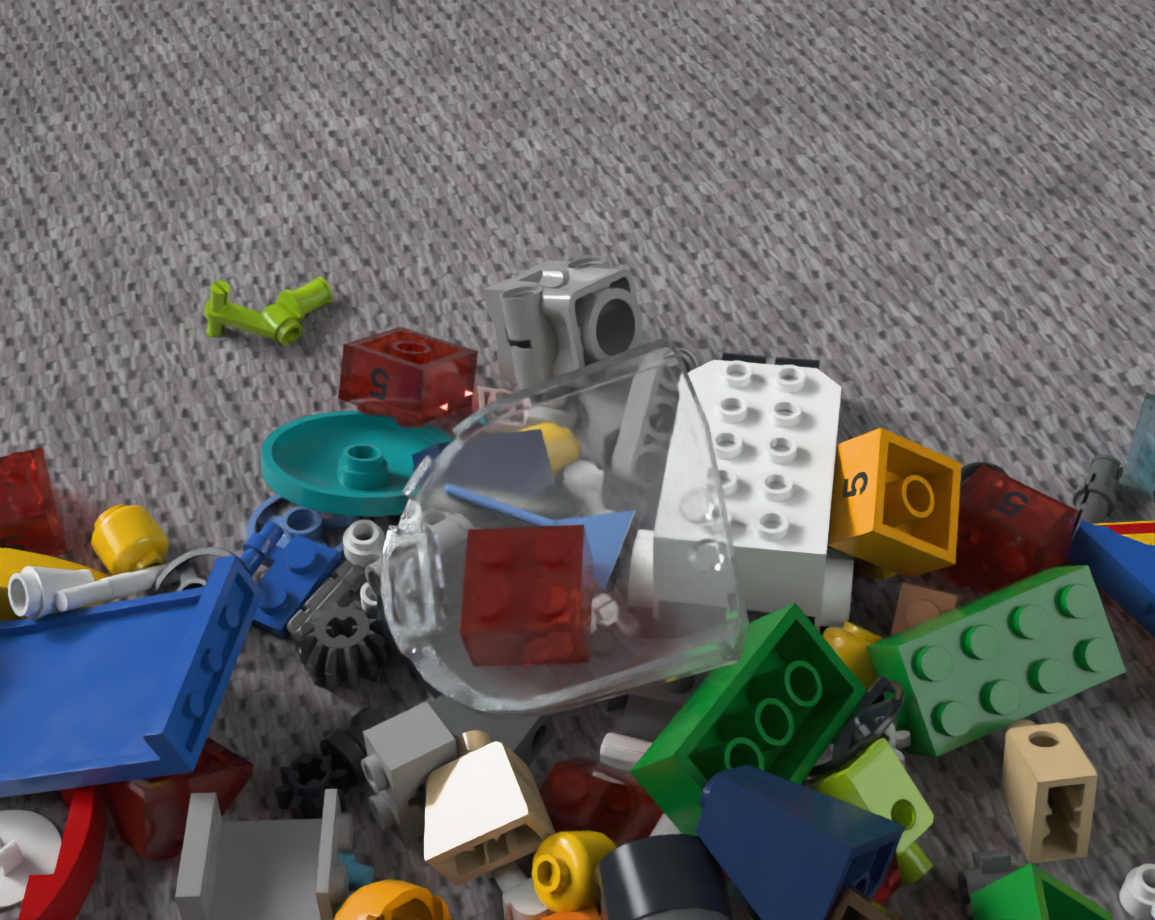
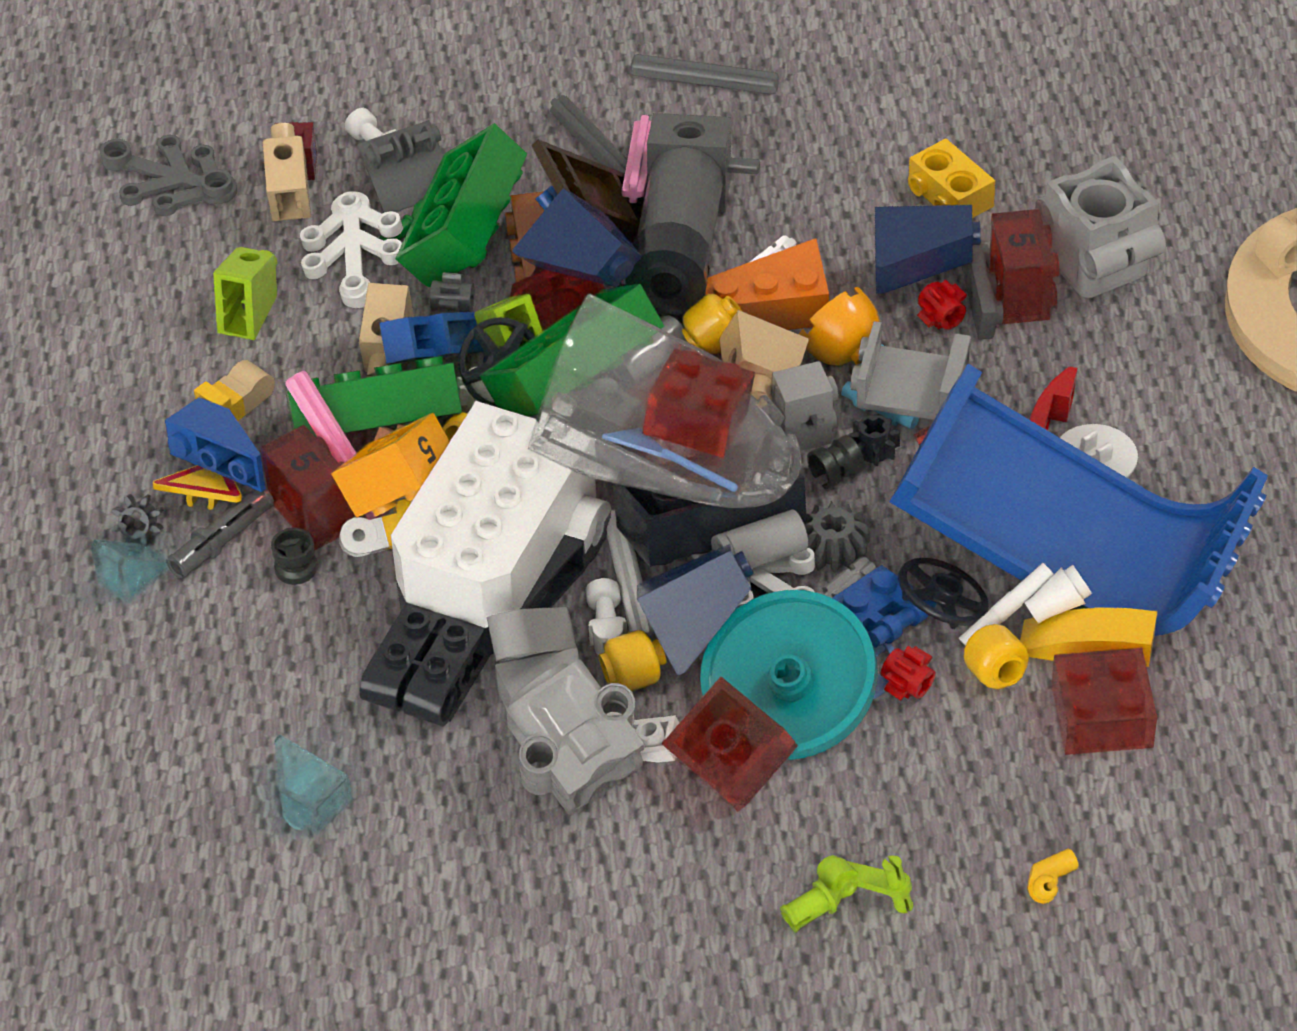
camera: 165 degrees left, 5 degrees up
none -> clear light blue slope [274,735,352,836]
none -> bright pink axle [286,371,390,520]
none -> blue slope [379,312,484,364]
none -> red gear [880,646,936,701]
none -> yellow arm [1027,848,1079,904]

